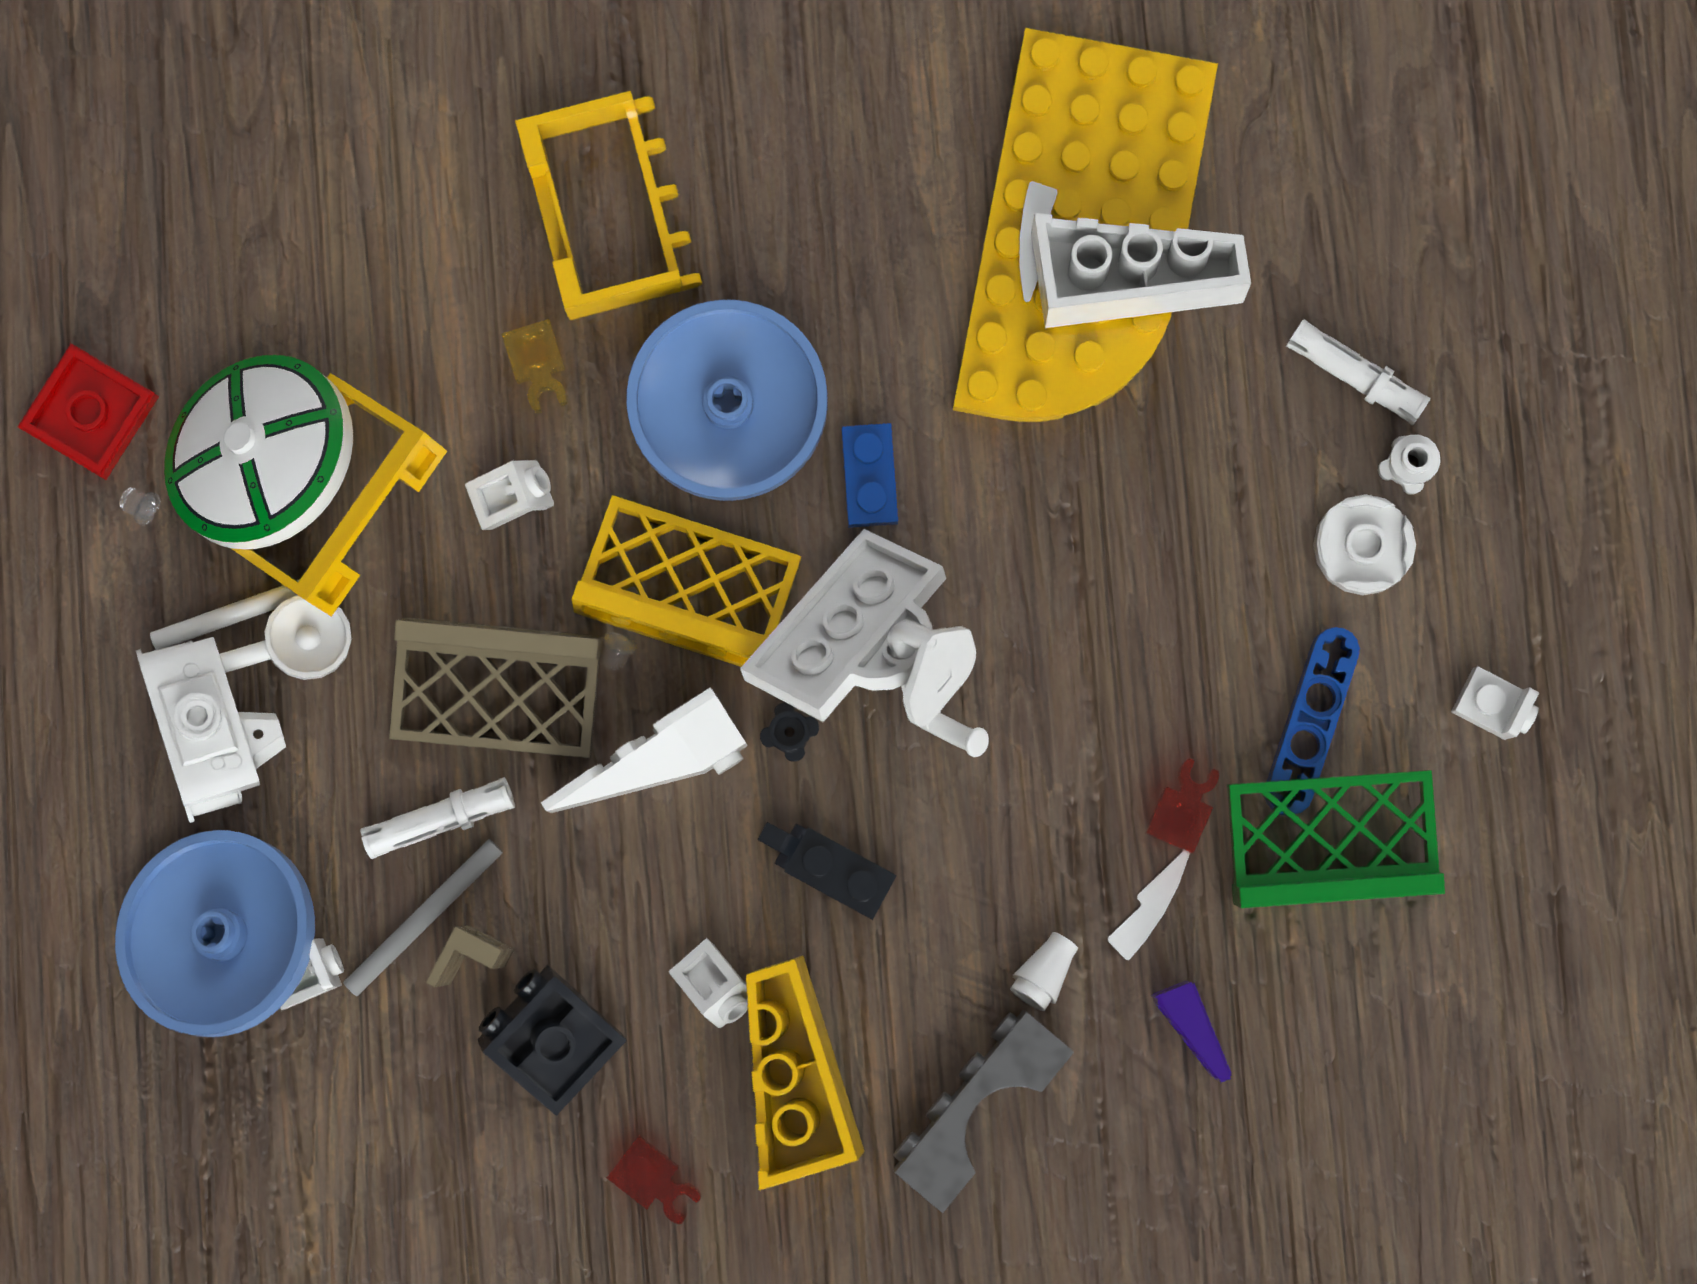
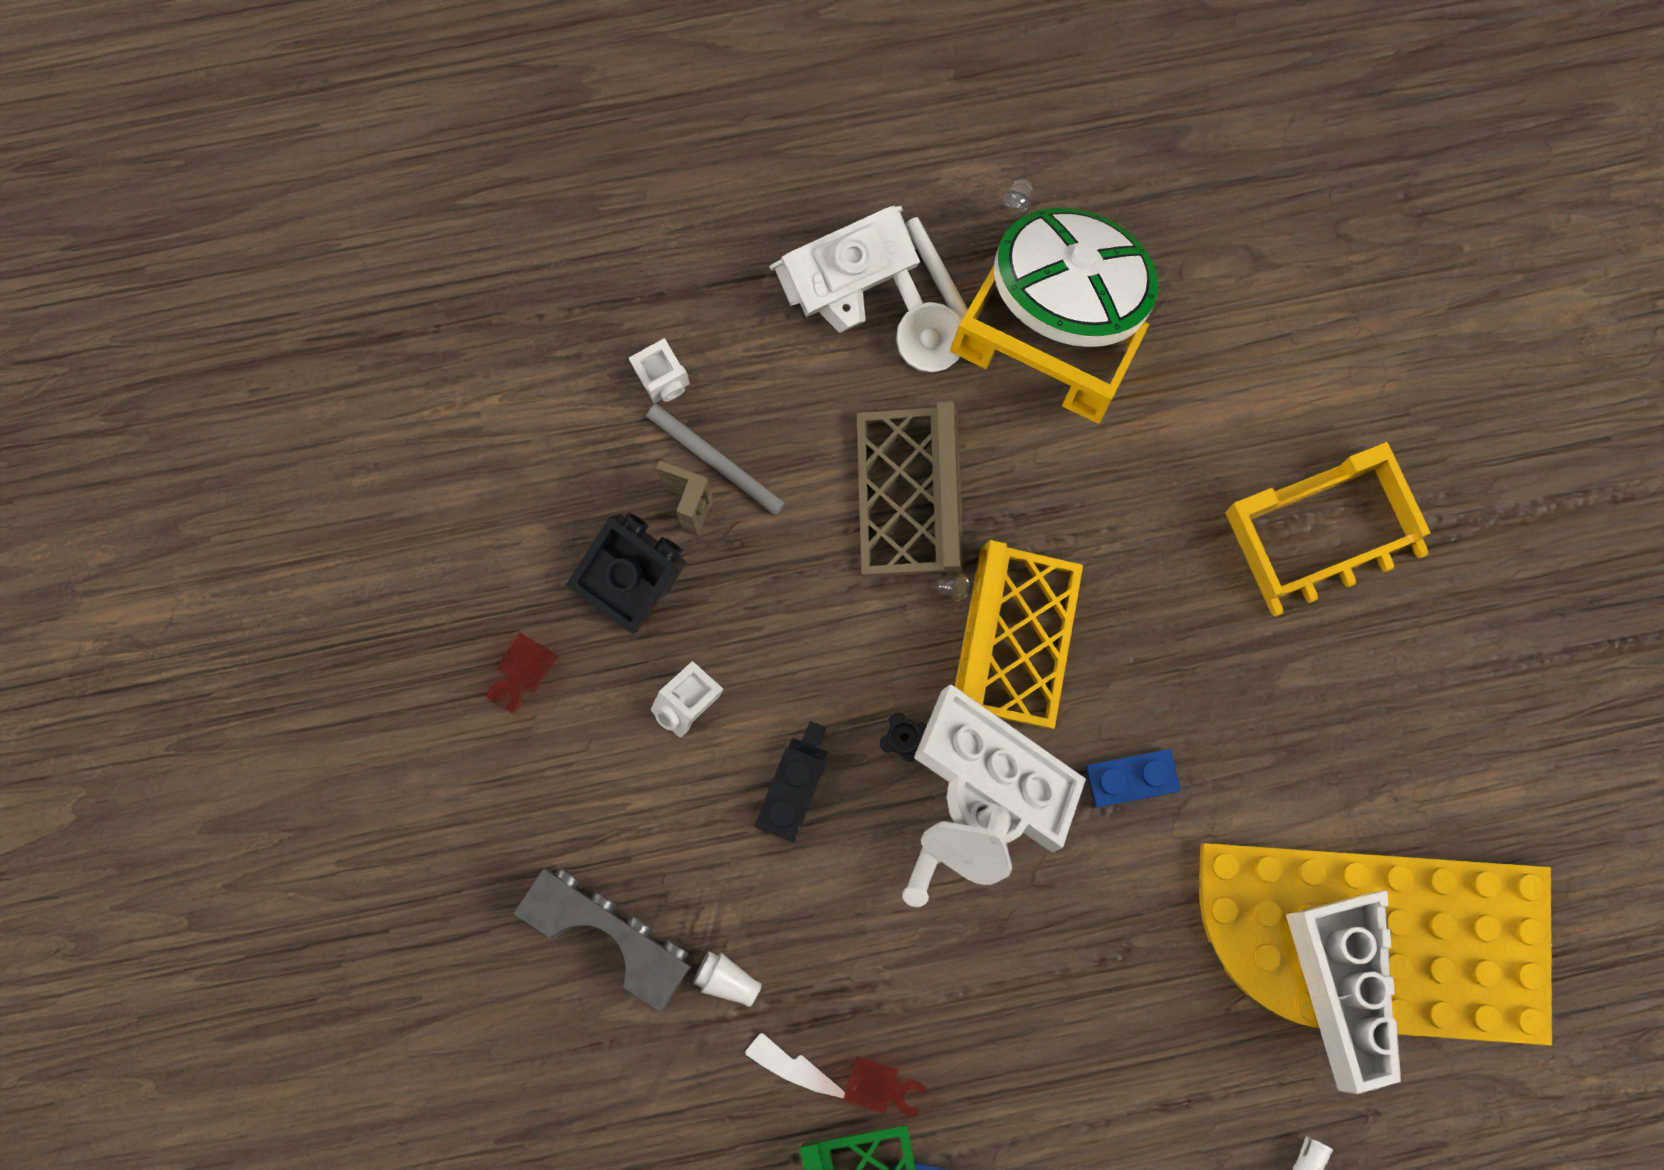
camera: 85 degrees right, 5 degrees down
red tile [18,343,159,480] -> none
medium blue dish [115,830,315,1037] -> none
white pin [360,777,515,859] -> none
white bracket [465,460,554,530] -> none
clear yellow plate [501,319,568,414] -> none
white wedge [541,687,748,813] -> none
medium blue dish [627,300,828,501] -> none
yellow wedge [746,956,865,1190] -> none
white sticker [1019,181,1058,302] -> none
dark purple slope [1151,980,1232,1083] -> none

